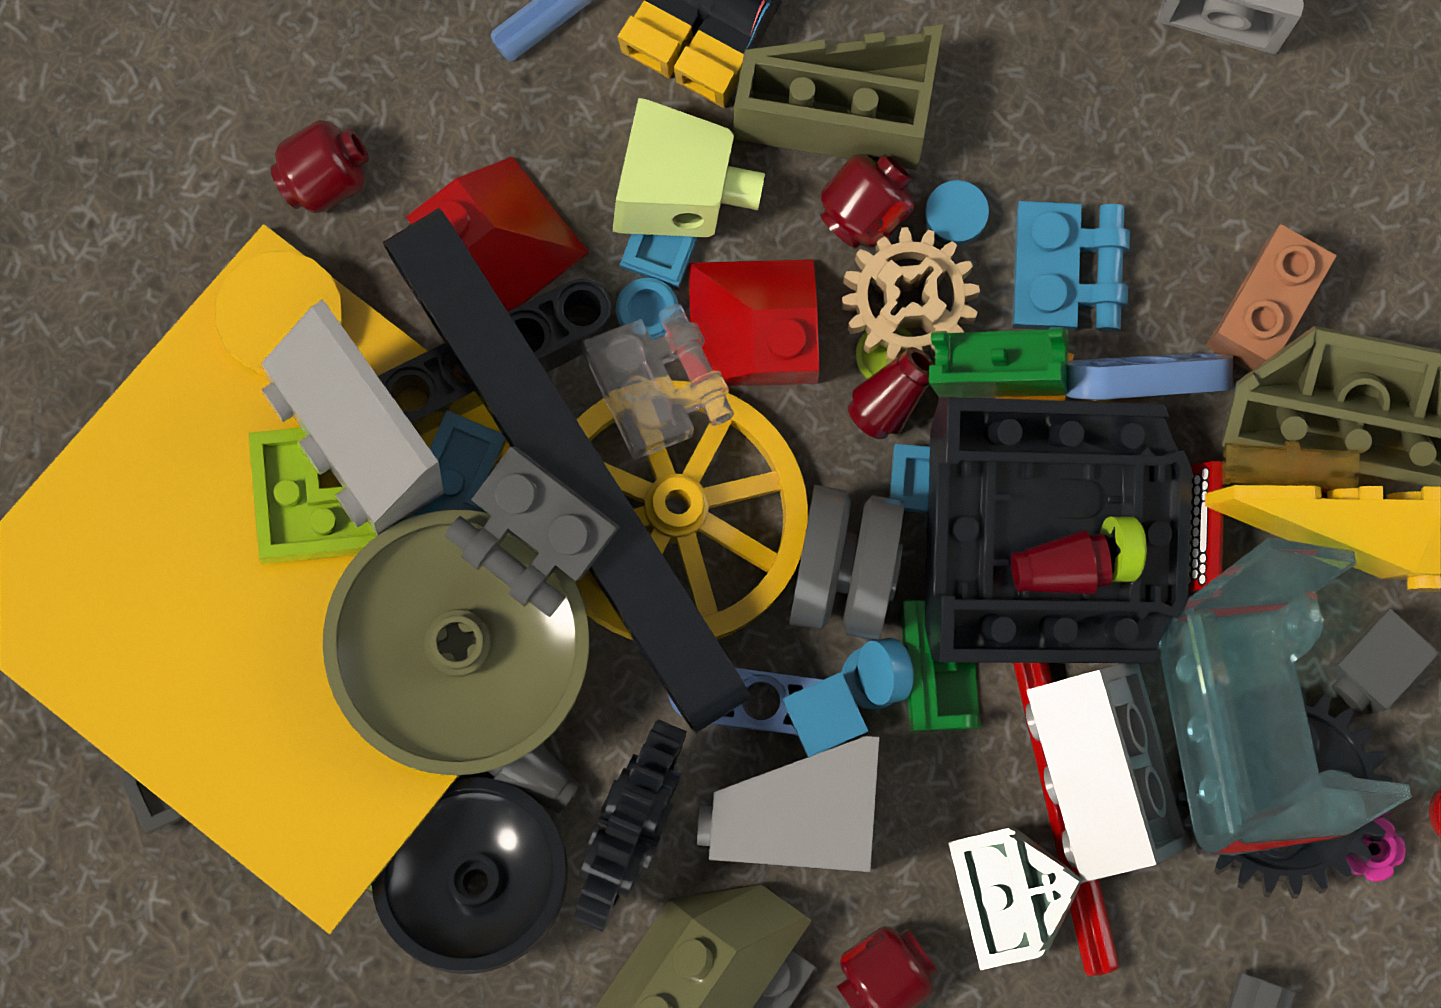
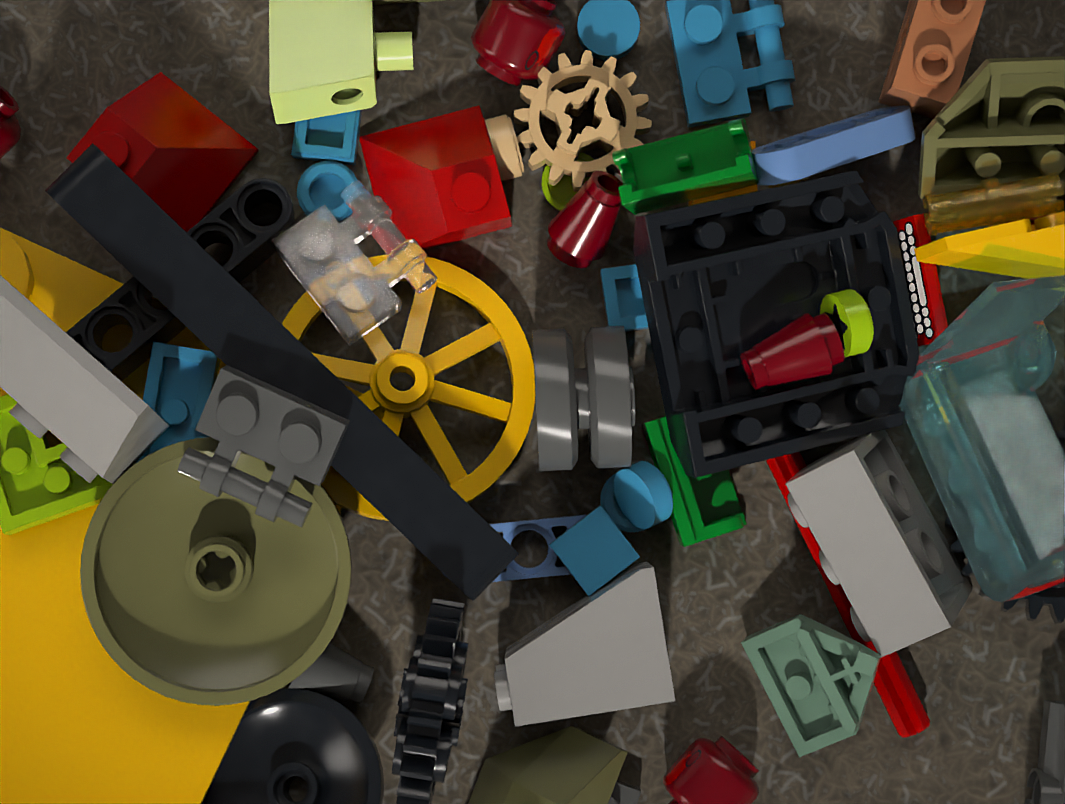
camera: 15 degrees left, 5 degrees up
none -> tan tile [485,114,524,181]

